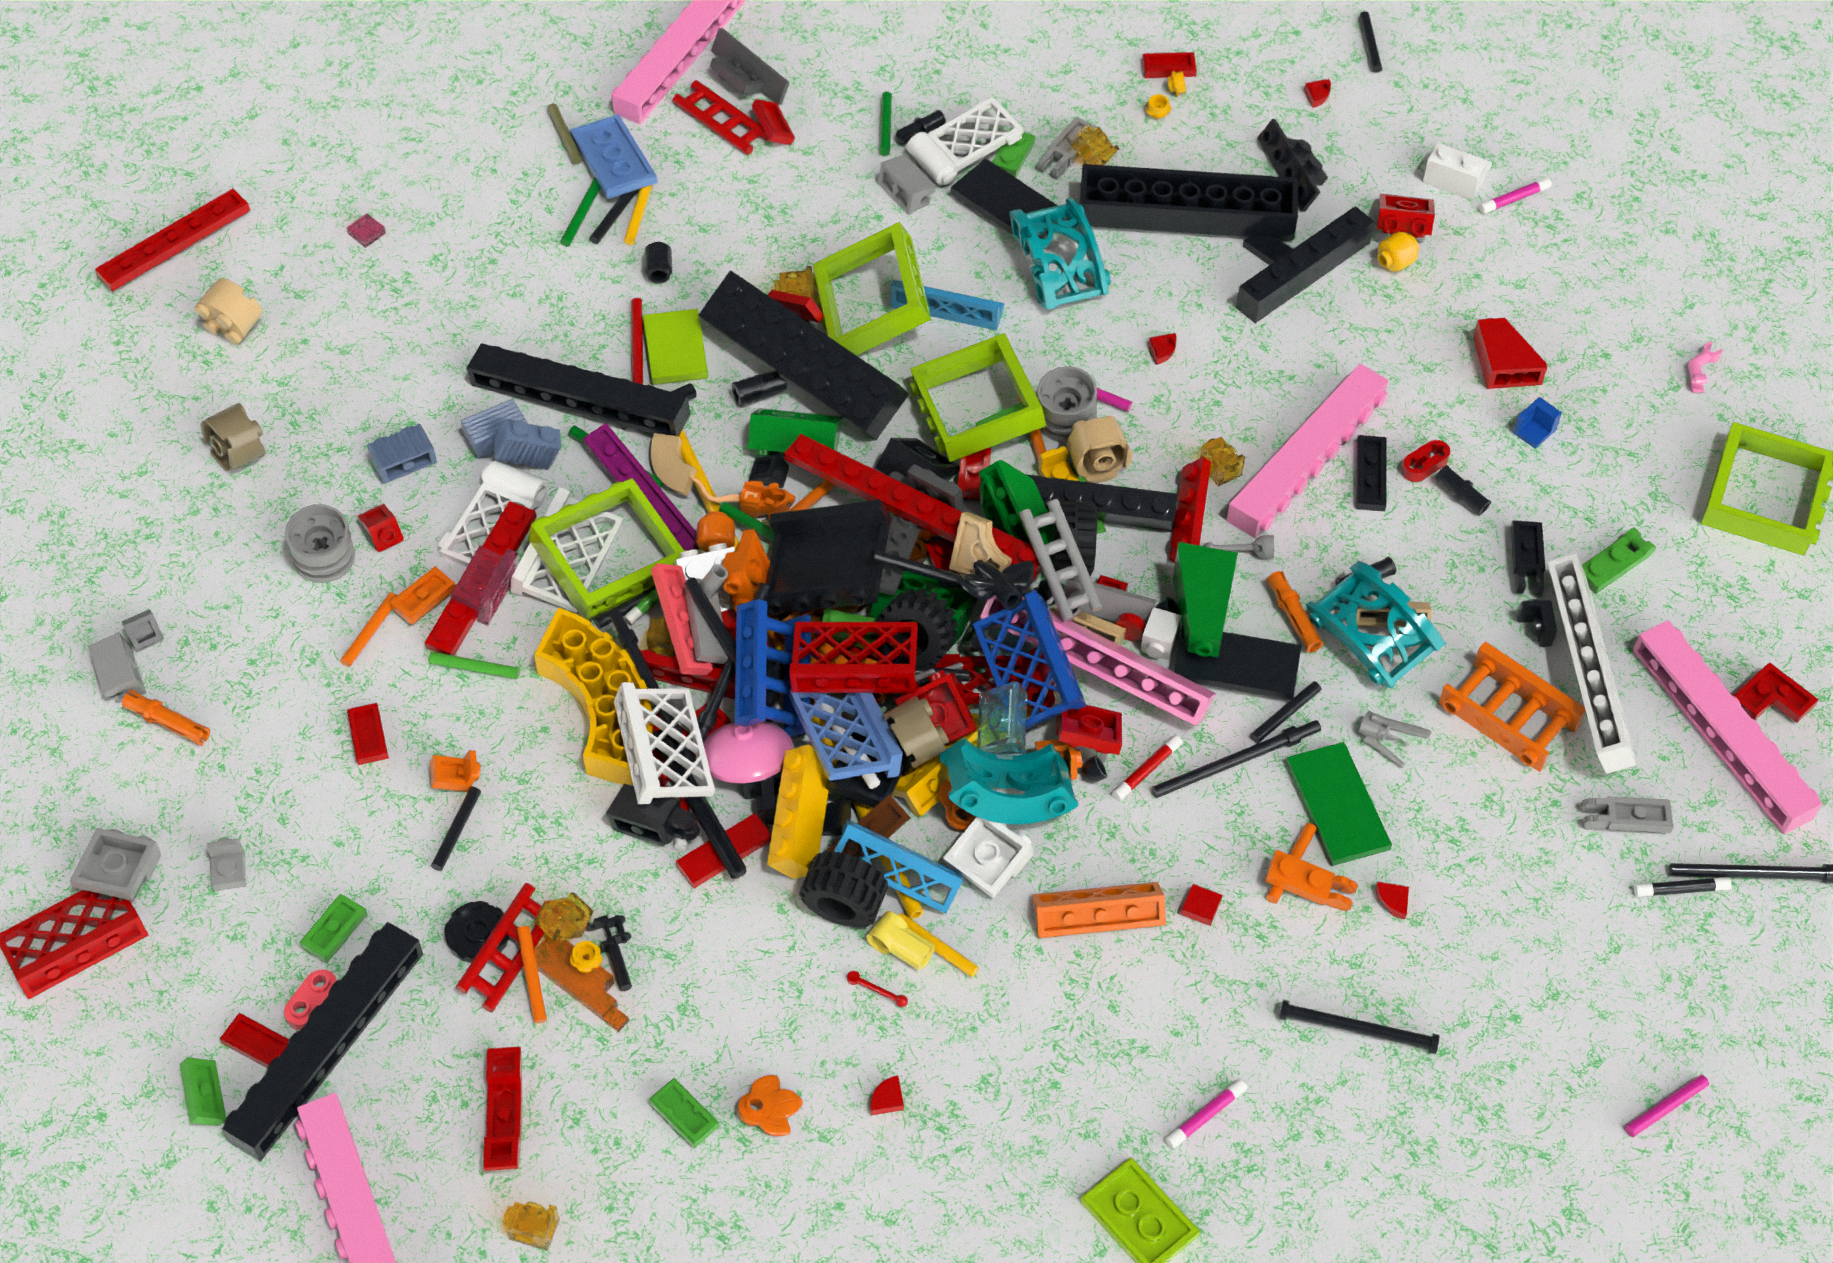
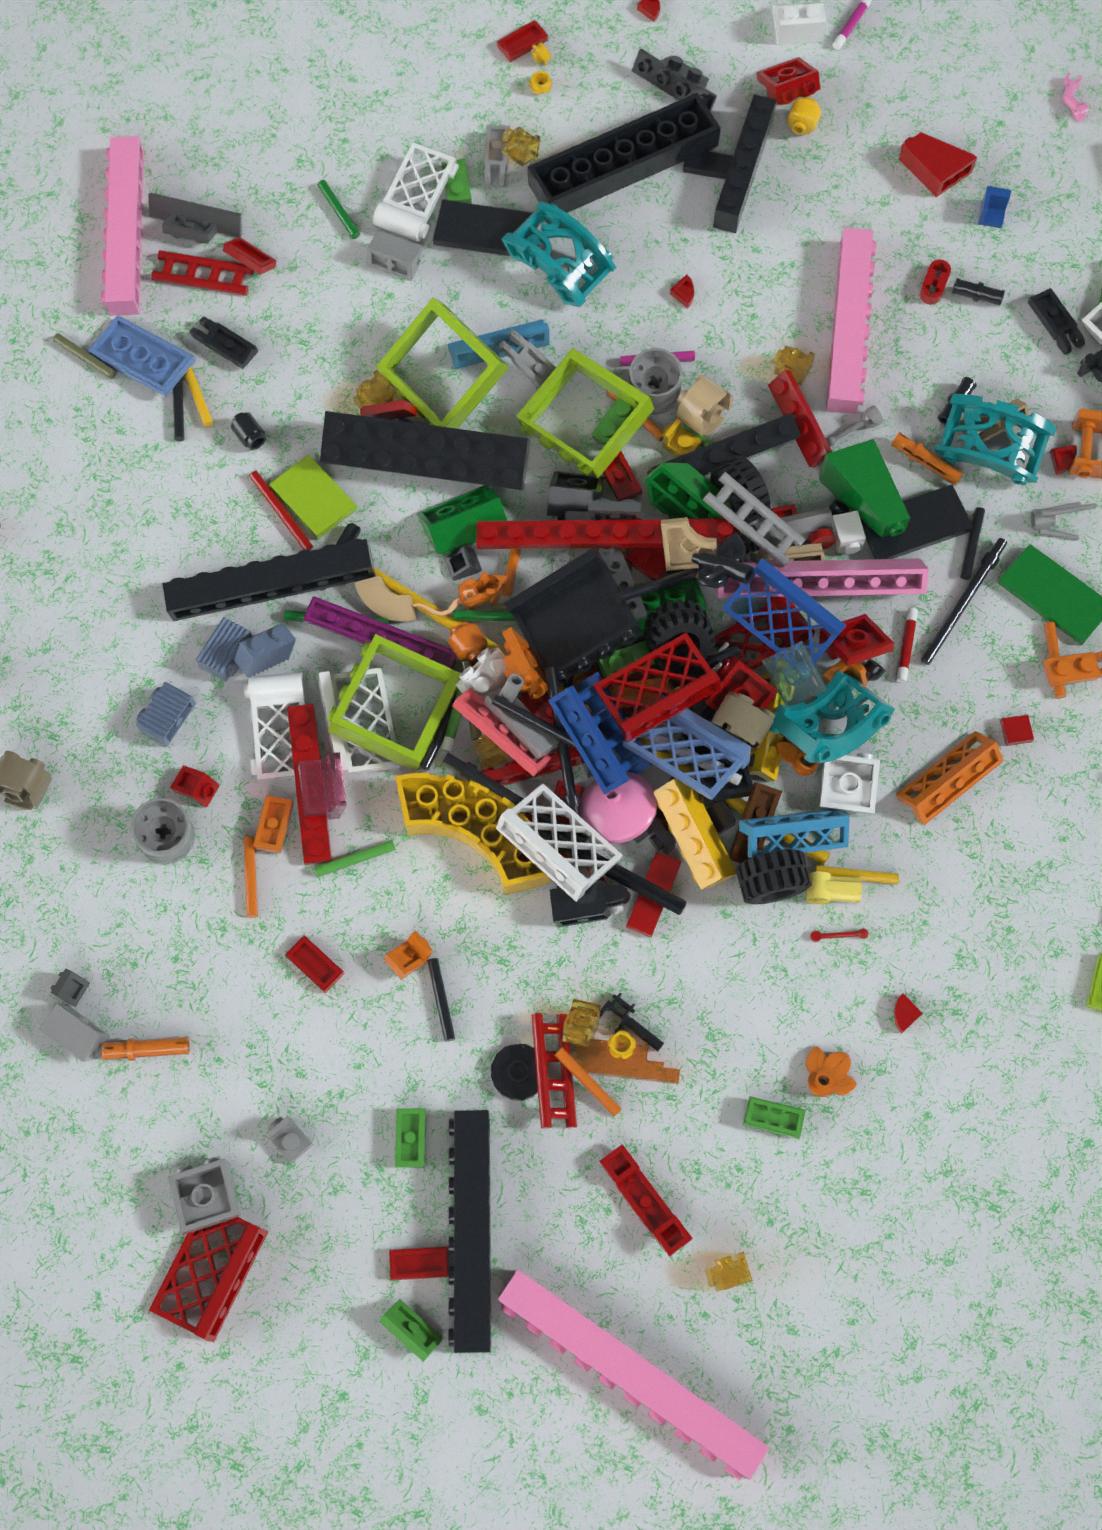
camera: 30 degrees left, 15 degrees up
coral plate [284,969,337,1031] -> none
green bar [560,177,601,247] -> none
black hinge [732,371,788,407] -> none
black axle [896,109,946,144] -> none
dark grey tile [959,619,997,653] -> none
black tile [1356,435,1387,512] -> none
none -> black hinge [189,316,258,369]
none -> light grey hinge [498,329,556,388]
none -> red tile [1050,445,1077,475]

